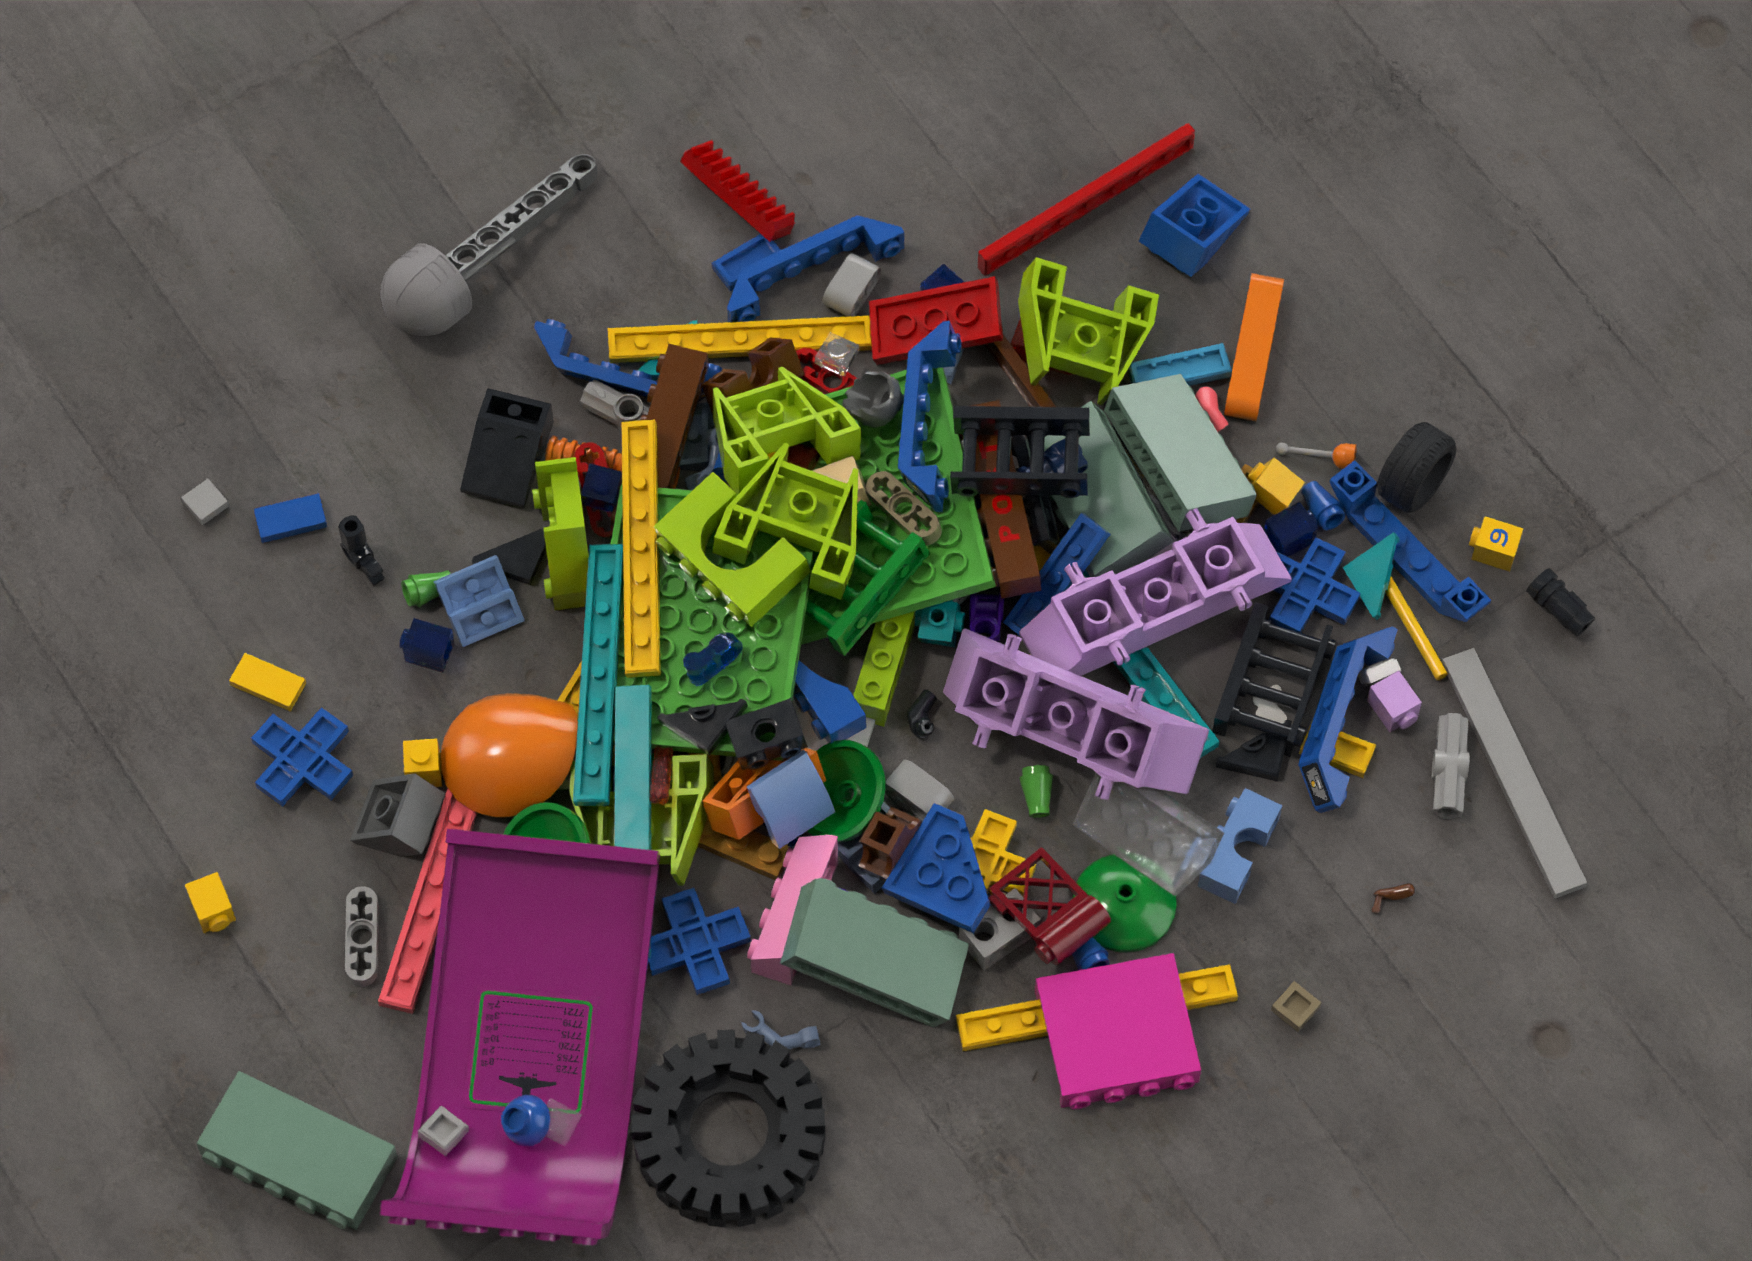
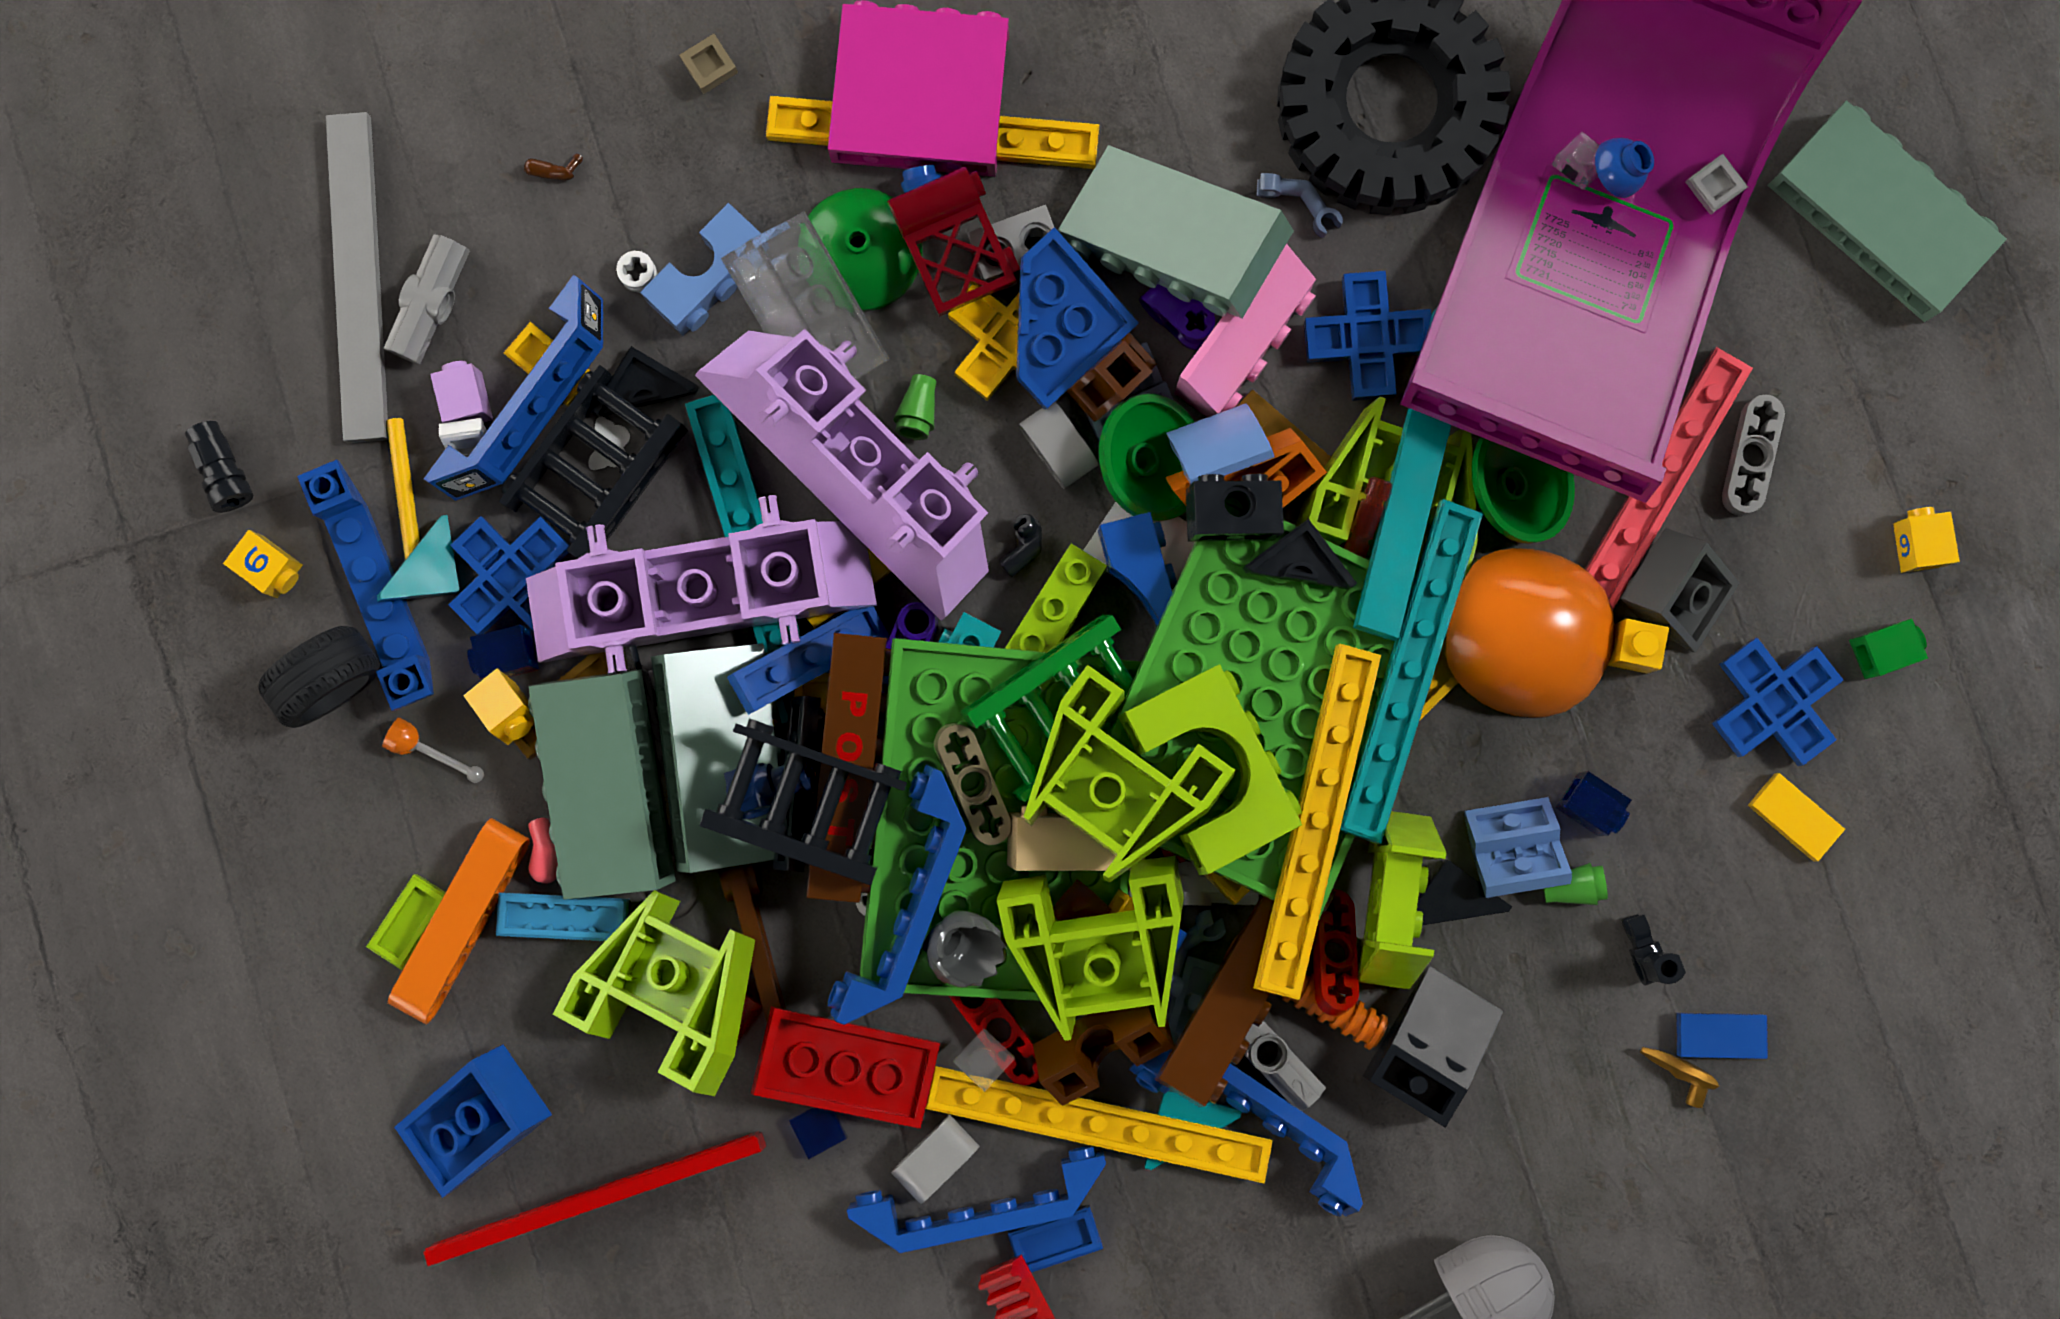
camera: 160 degrees left, 20 degrees up
light grey tile [181,479,229,525] -> none
clear blue brick [581,463,622,513] -> none
clear blue plate [683,633,743,686] -> none
blue cone [1301,481,1345,531] -> none
none -> lime tile [366,874,446,970]
none -> white bush [616,250,657,293]
none -> pearl gold bar [1640,1047,1719,1108]
none -> green brick [1849,618,1928,679]

